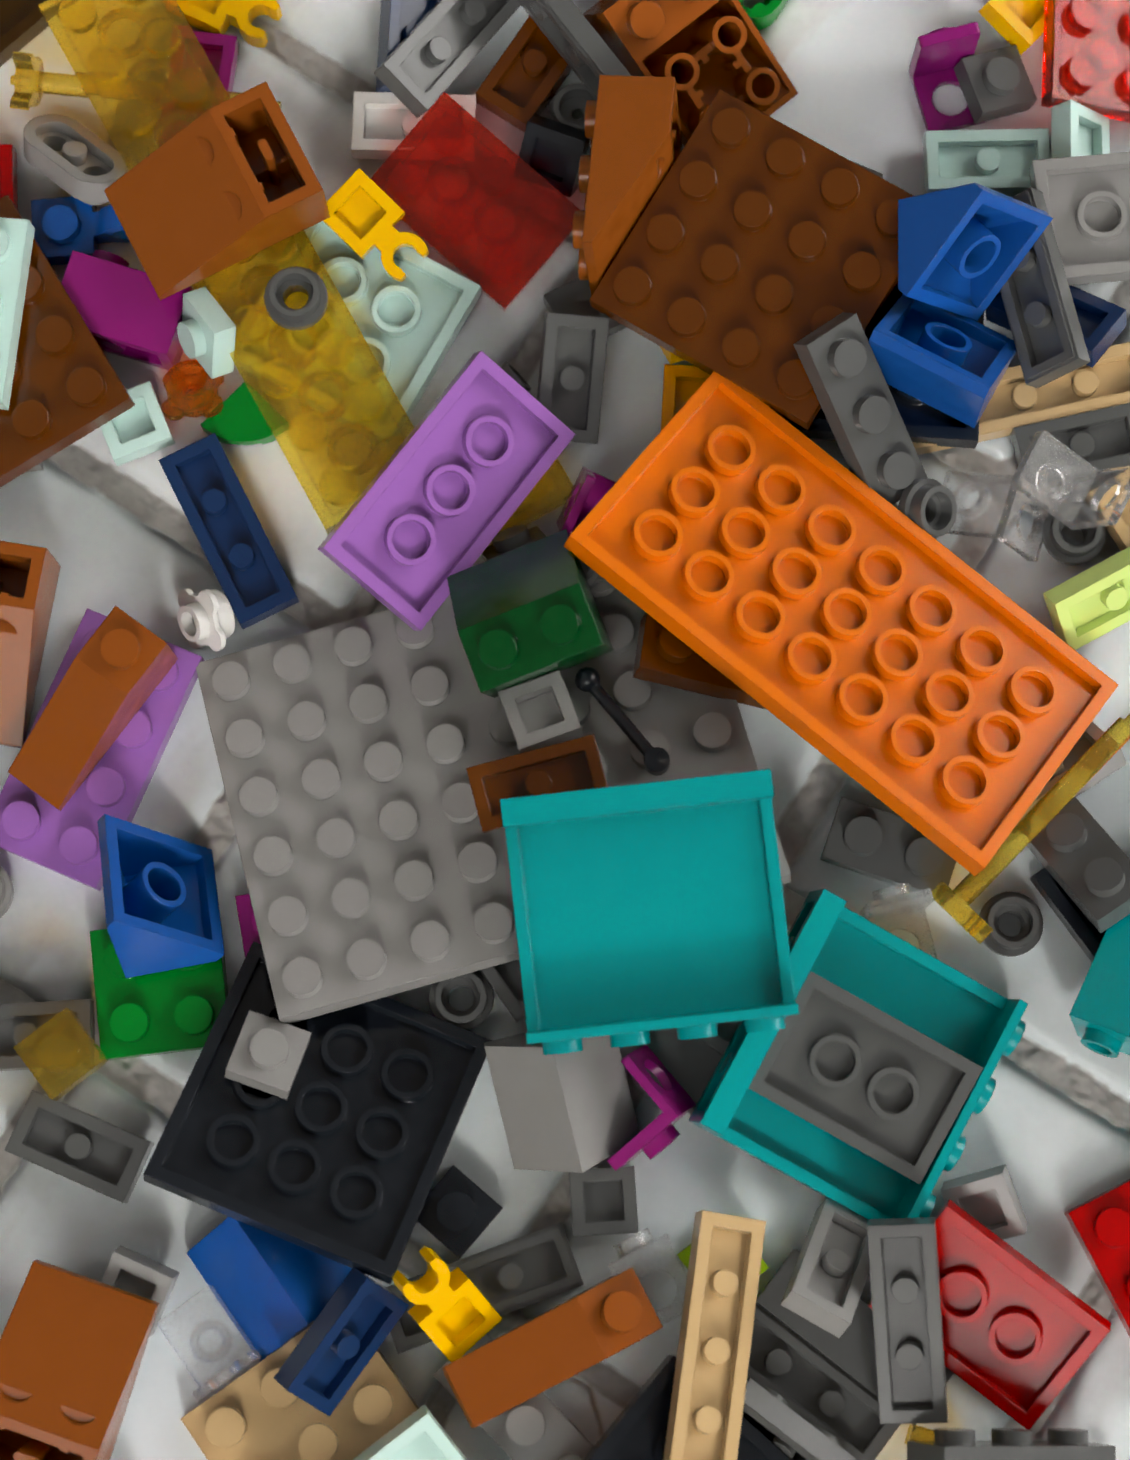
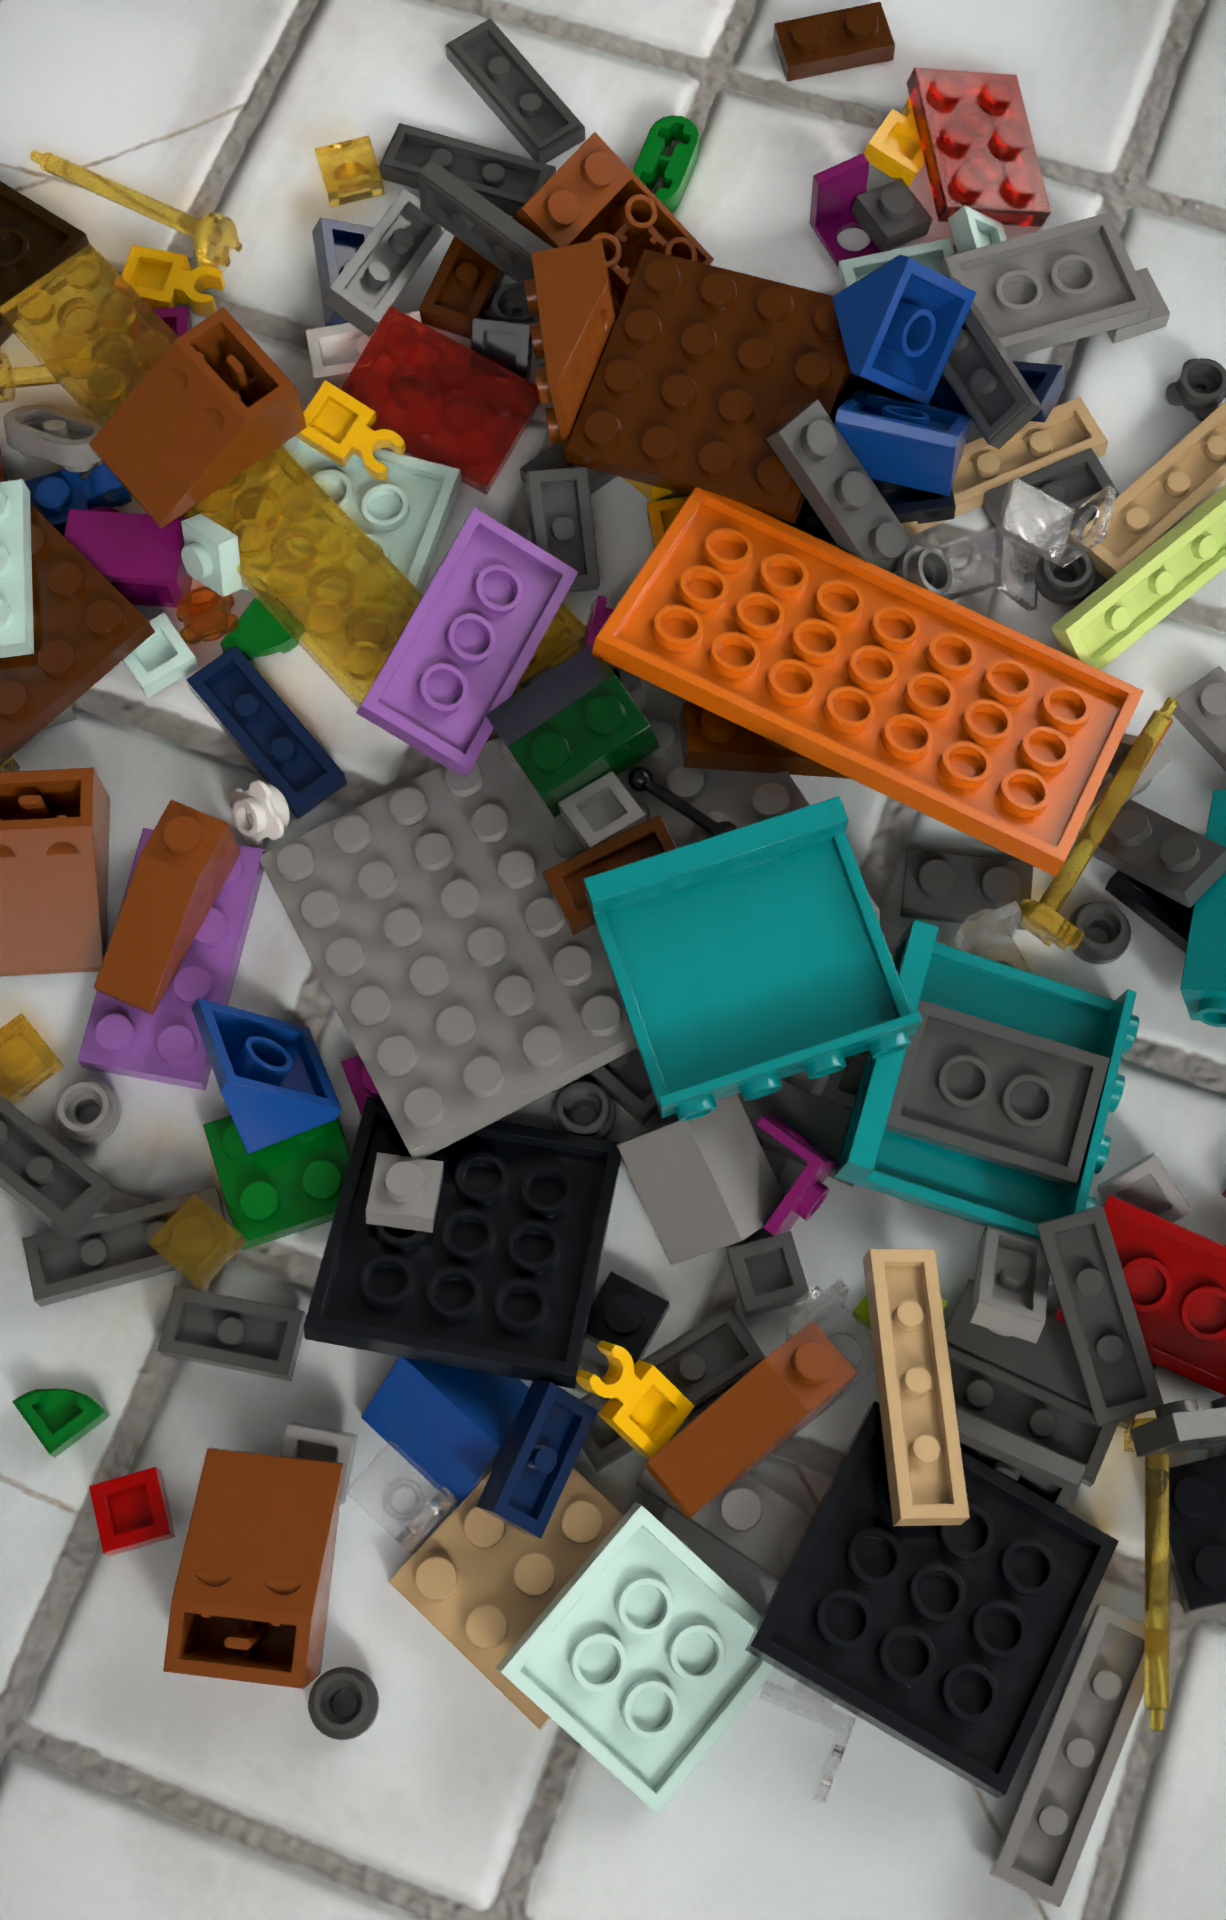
camera: 10 degrees left, 10 degrees down
dark grey plate [264,266,328,330] -> none

